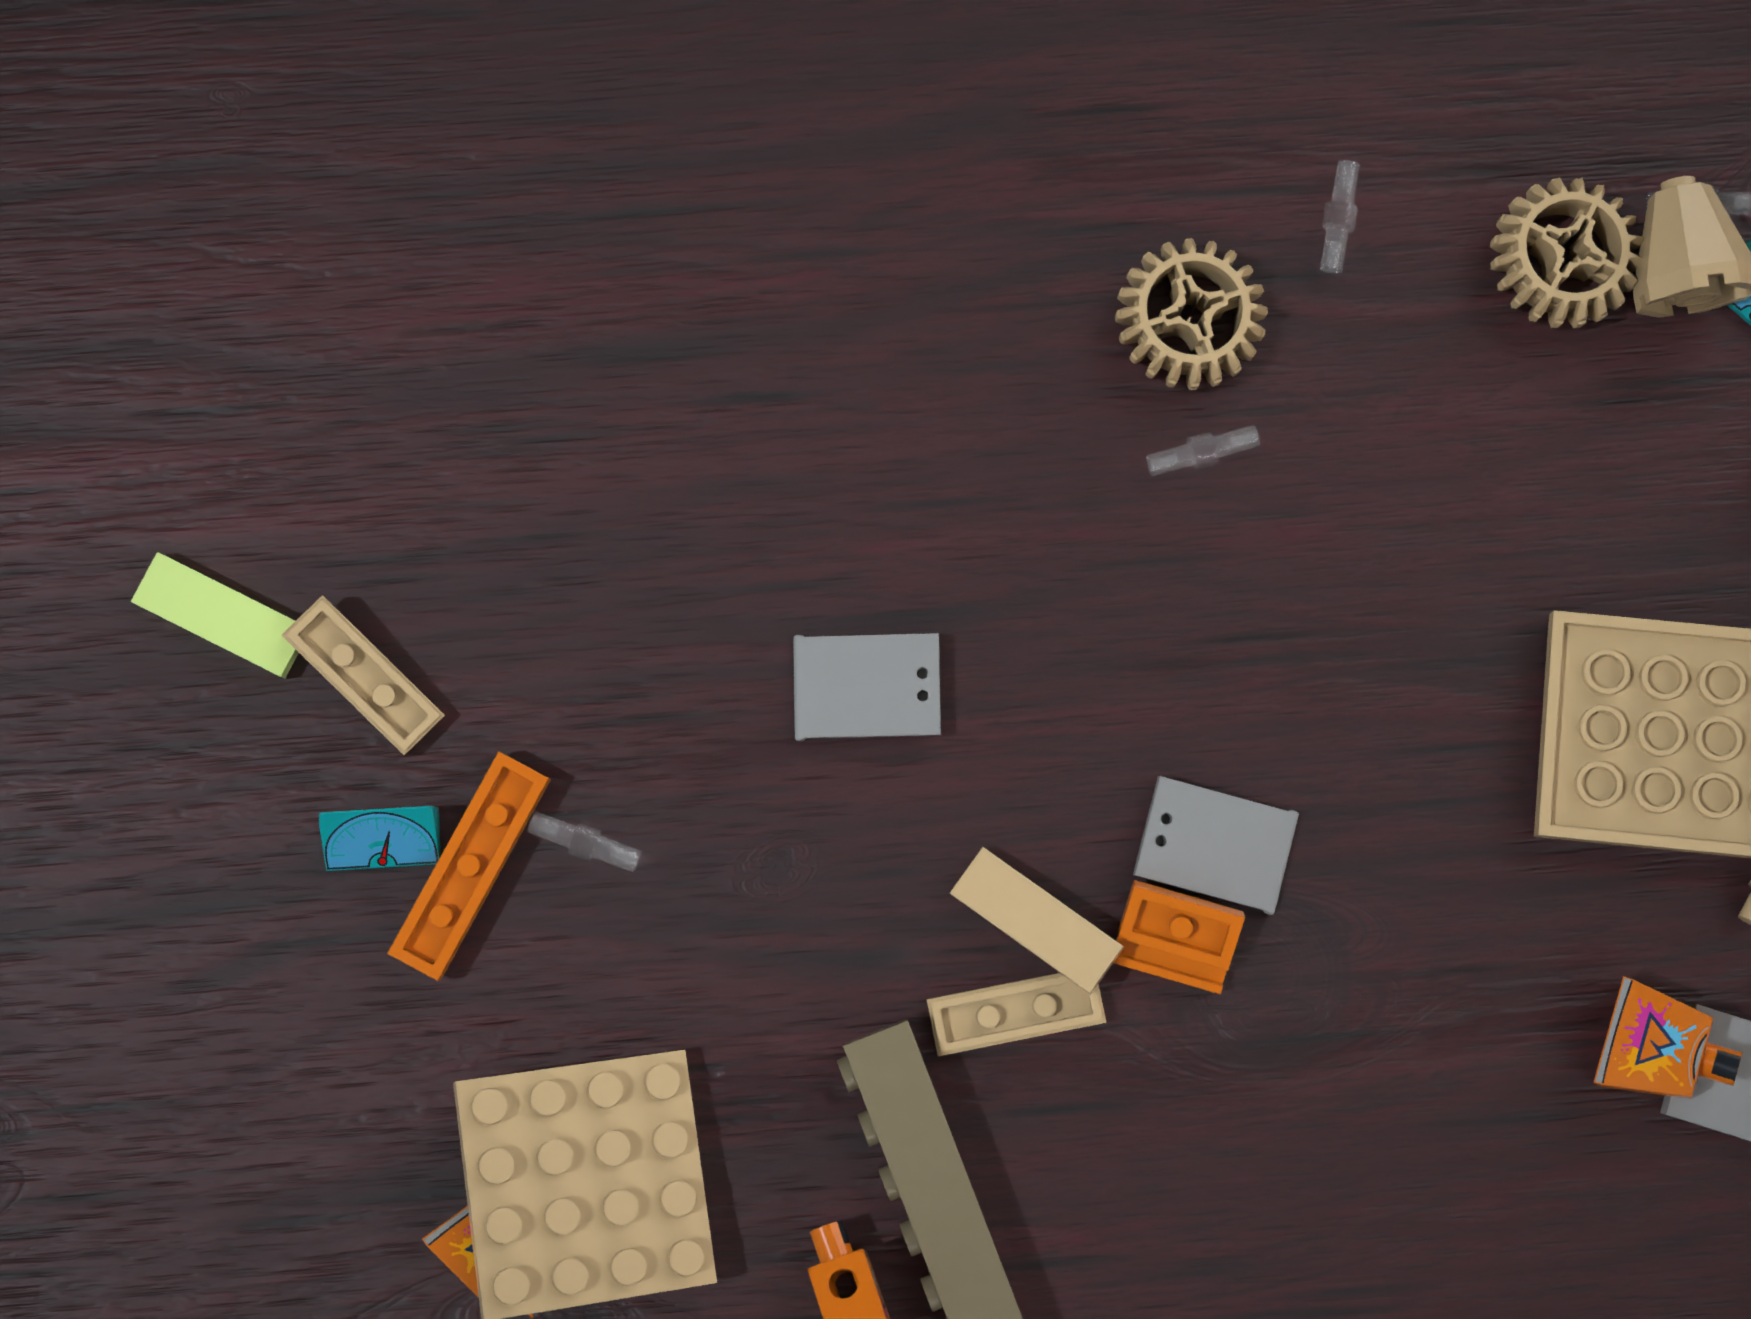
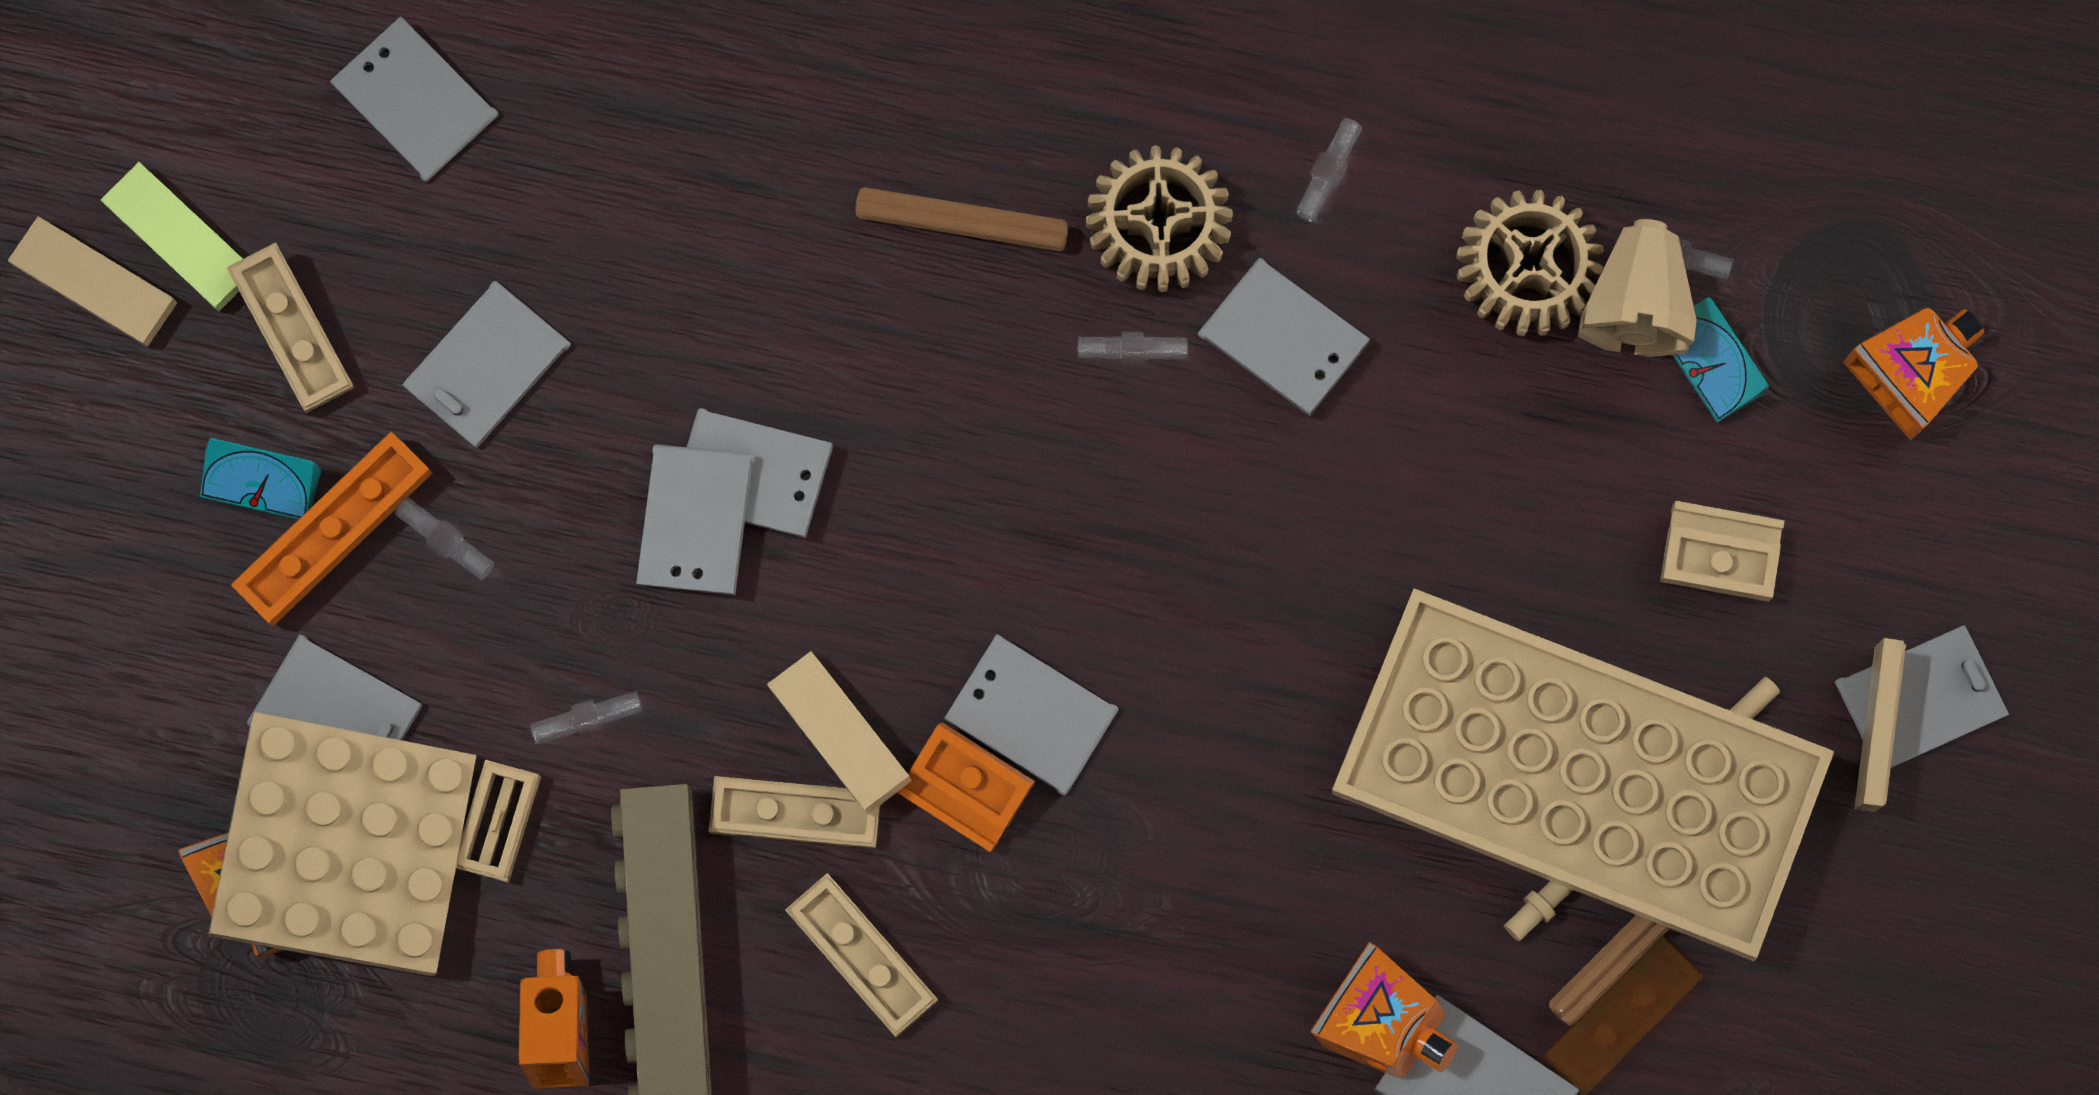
camera: 20 degrees right, 5 degrees down
none -> tan tile [8,216,177,347]
none -> light grey container [247,635,423,740]
none -> light grey container [330,16,499,182]
none -> light grey container [402,281,571,449]
none -> tan tile [456,760,541,884]
none -> clear bar [530,691,643,745]
none -> light grey container [636,444,755,595]
none -> tan tile [785,873,938,1038]
none -> medium nougat axle [855,187,1069,251]
none -> light grey container [1198,258,1370,416]

